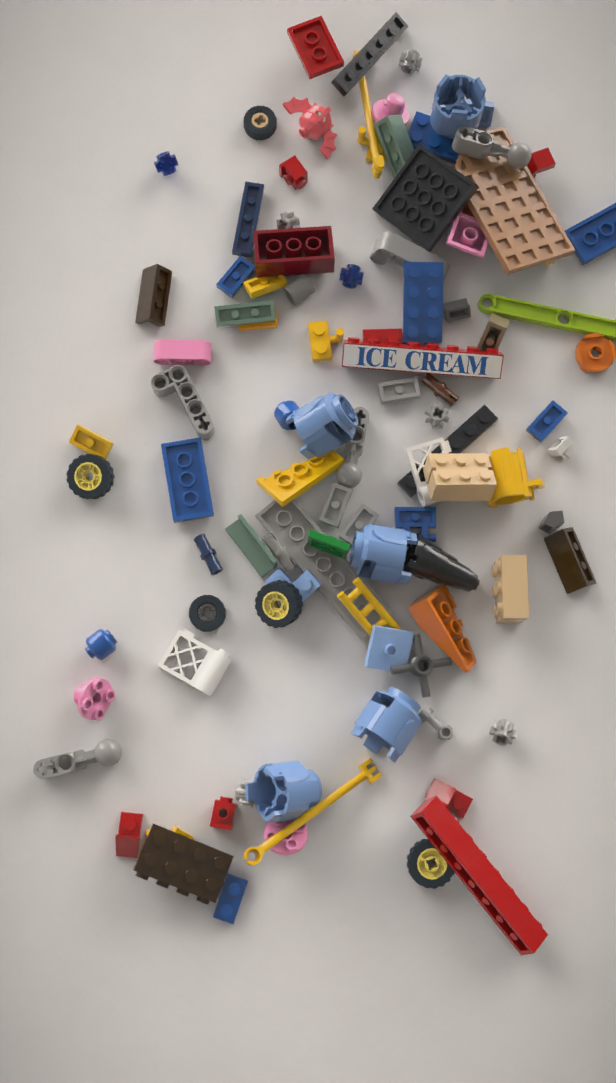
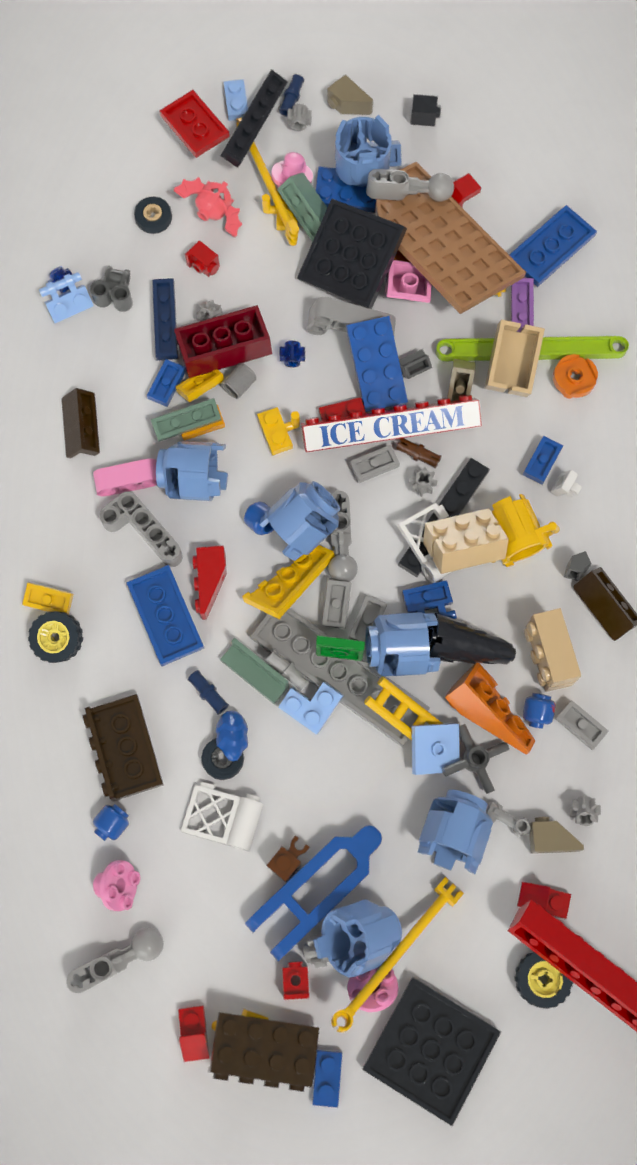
camera: 10 degrees left, 5 degrees down
black wheel [255,580,303,628] -> none
none -> light blue plate [39,272,94,323]
none -> dark brown bracket [83,694,164,802]
none -> dark grey piece [90,266,133,312]
none -> medium blue piece [156,441,228,501]
none -> red slope [193,546,227,620]
none -> blue arm [216,710,248,761]
none -> light blue plate [224,79,248,121]
none -> blue piece [245,826,382,961]
none -> reddish brown brick [266,835,310,883]
none -> dark blue pin [279,74,305,117]
none -> dark tan slope [327,74,373,115]
none -> black plate [362,977,501,1126]
none -> black brick [411,94,441,127]
none -> tan piece [484,319,545,397]
none -> medium lavender plate [511,278,534,332]
none -> blue head [523,693,556,729]
none -> dark tan slope [529,817,584,854]
none -> light grey plate [556,700,609,750]

